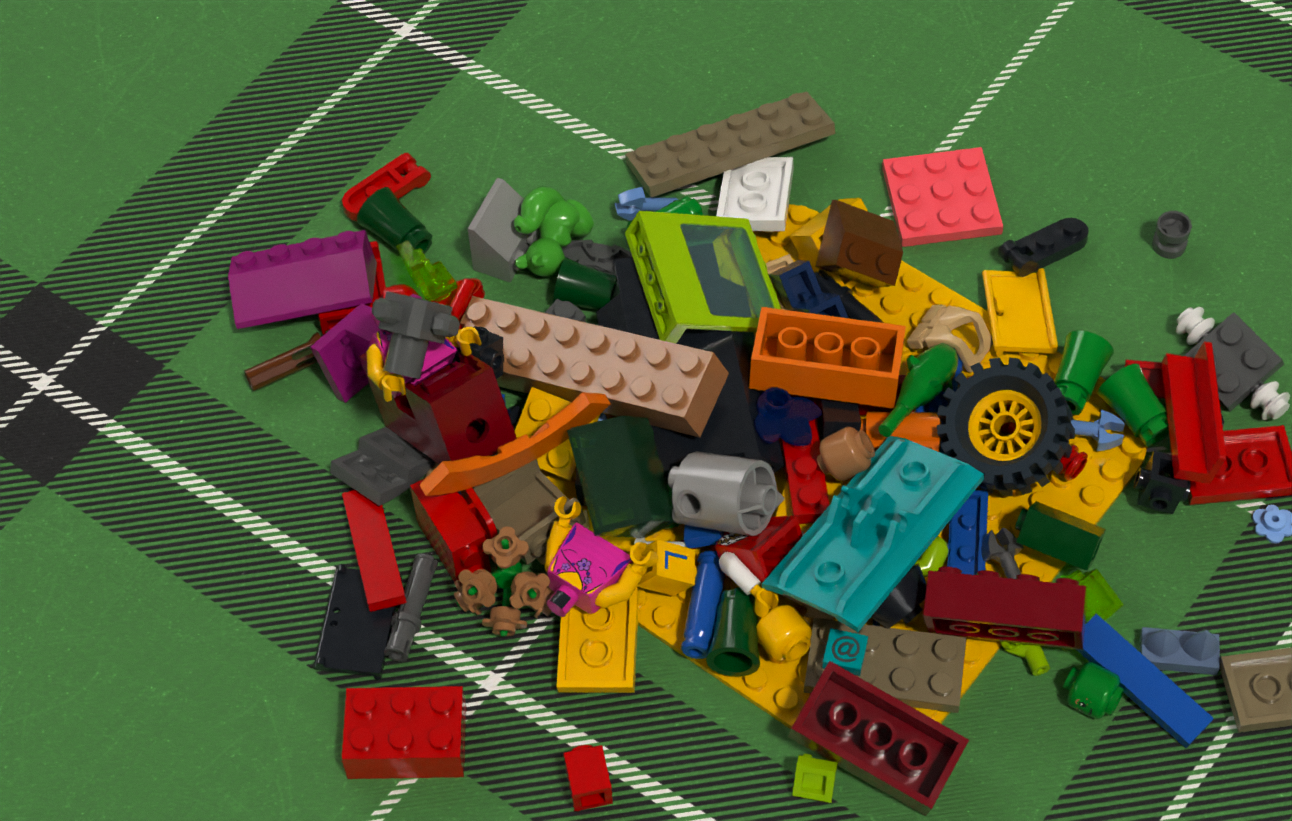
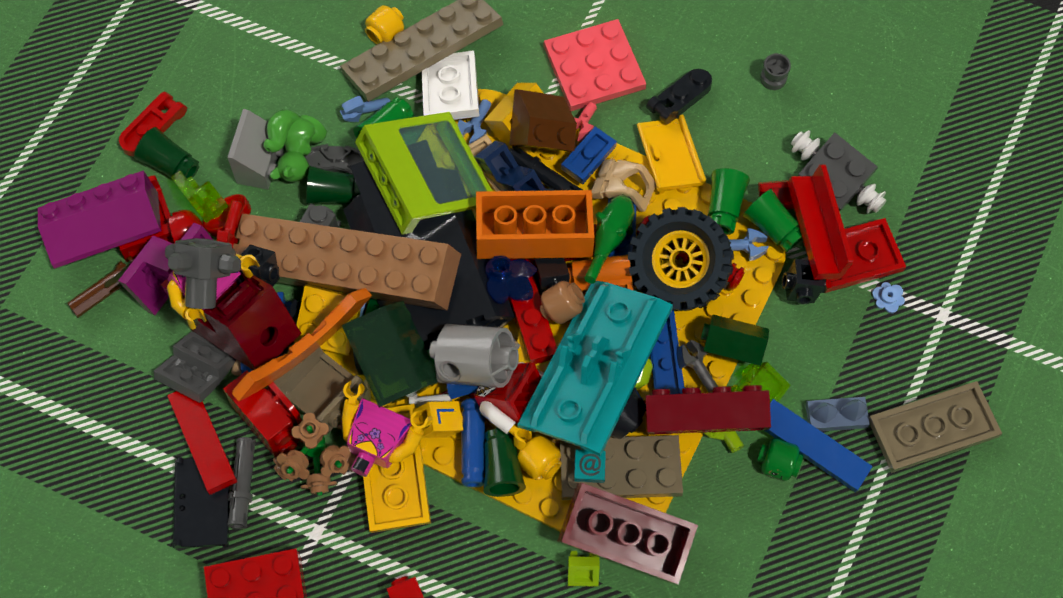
camera: 15 degrees left, 10 degrees up
none -> yellow head [365,5,404,45]
none -> medium blue bar [458,99,491,144]
none -> blue plate [561,126,617,185]
none -> coral bar [574,102,597,141]

